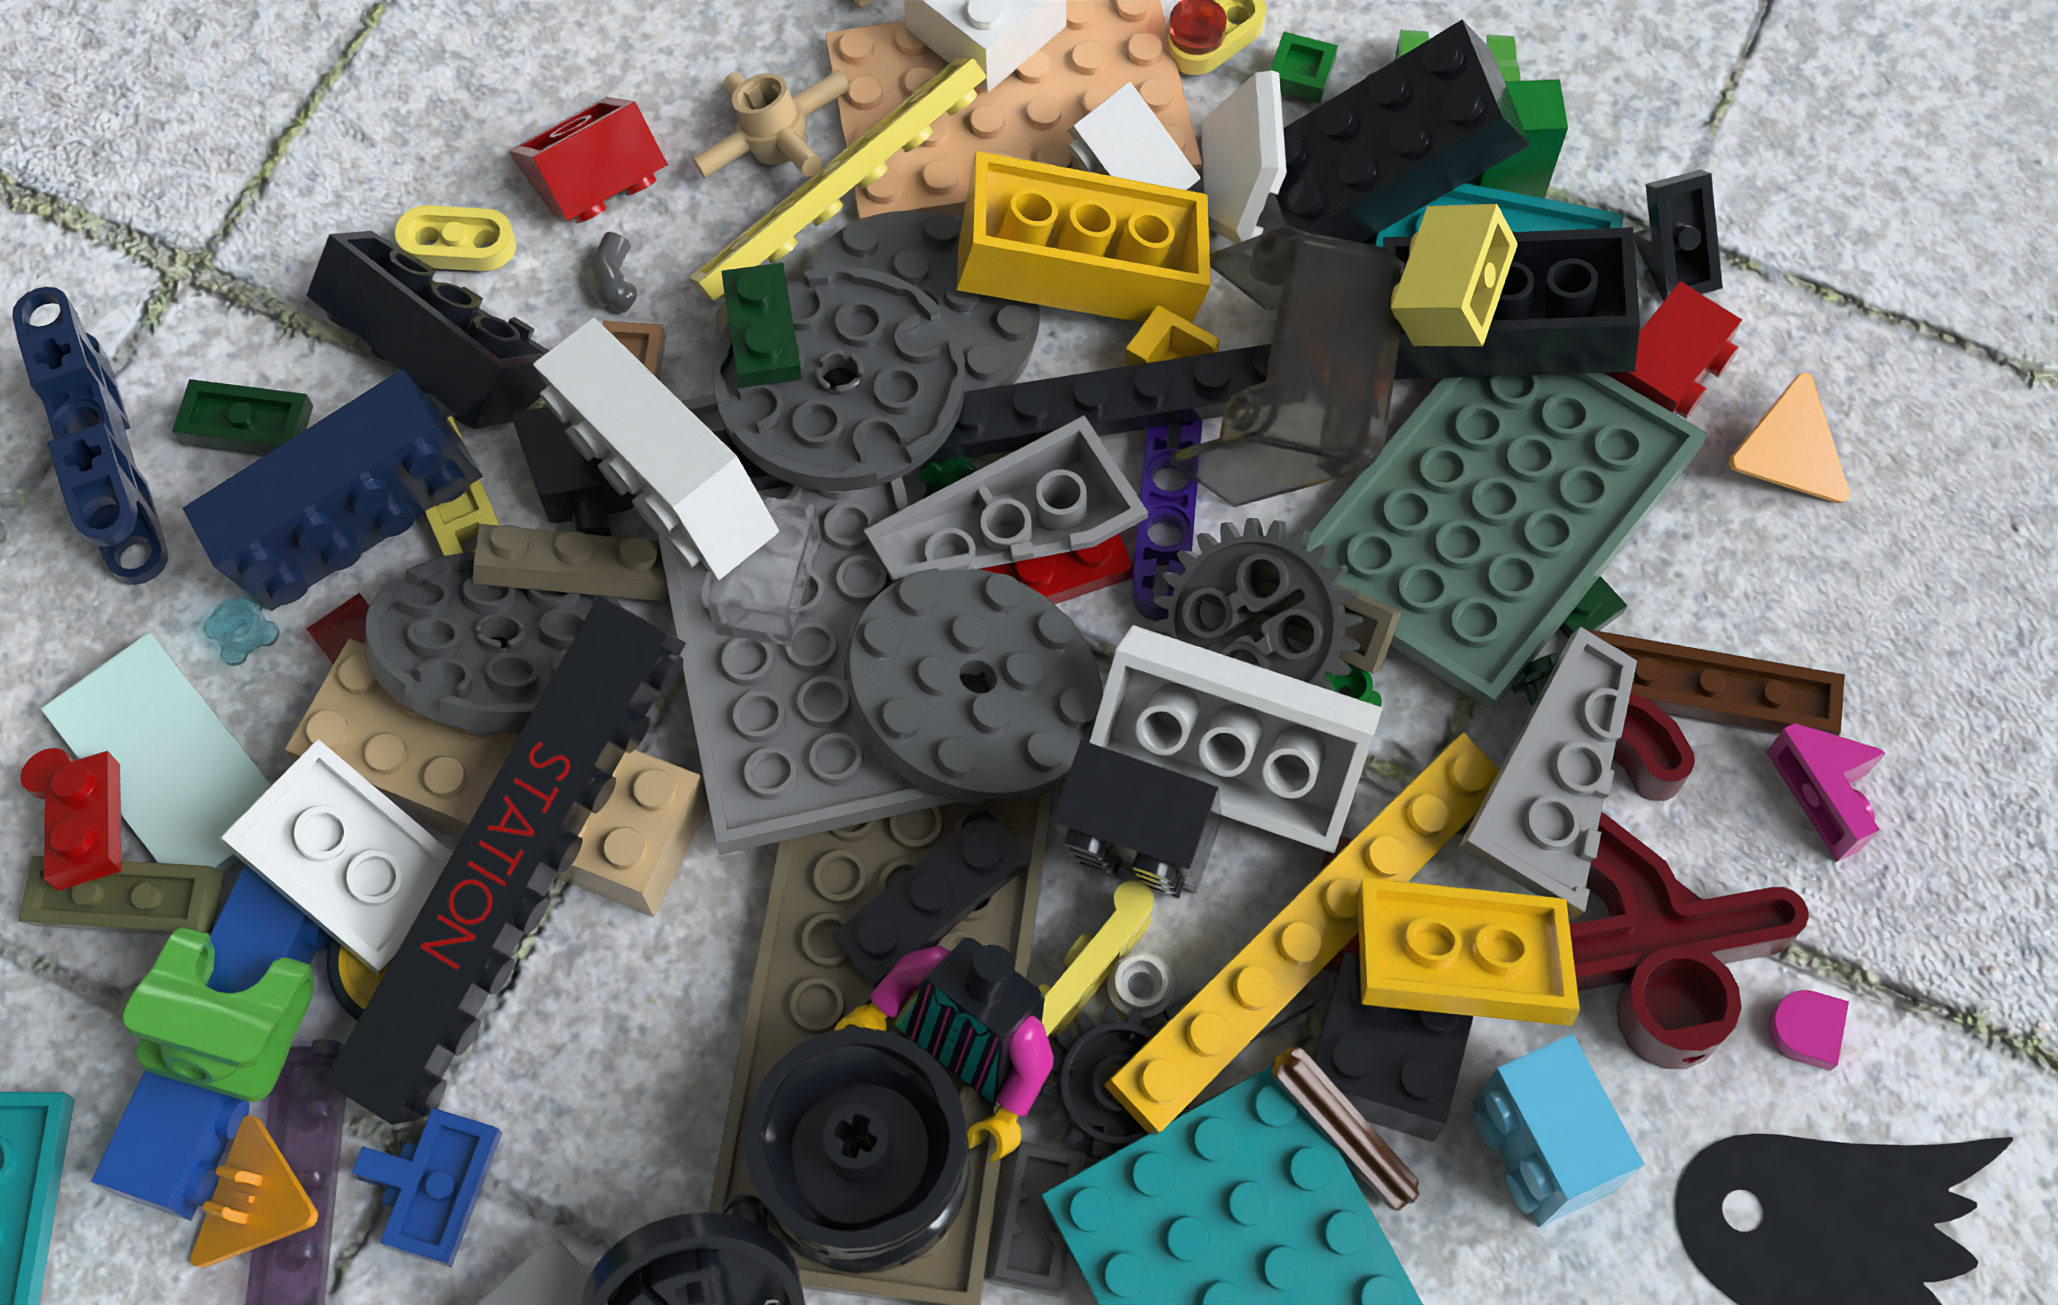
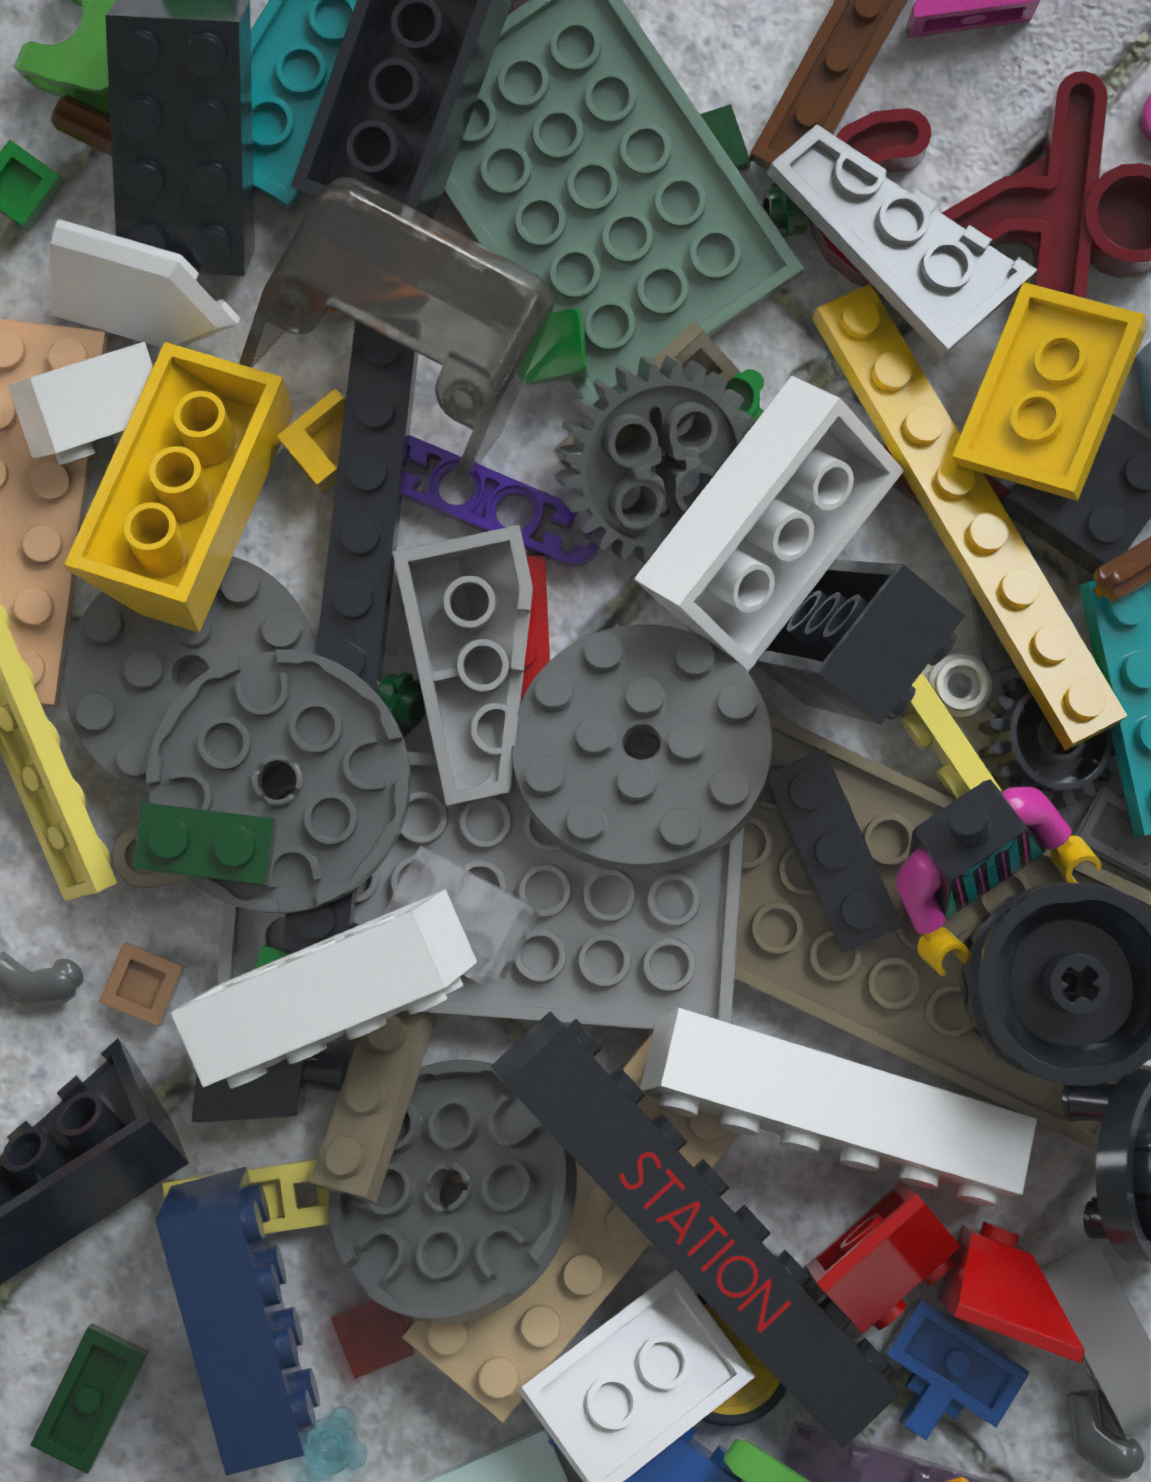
camera: 70 degrees left, 20 degrees up
light yellow brick [1391,204,1518,346] -> none
none -> green slope [519,308,589,385]
none -> white brick [640,1008,1037,1206]
none -> red slope [806,1181,961,1333]
none -> red slope [937,1221,1085,1364]

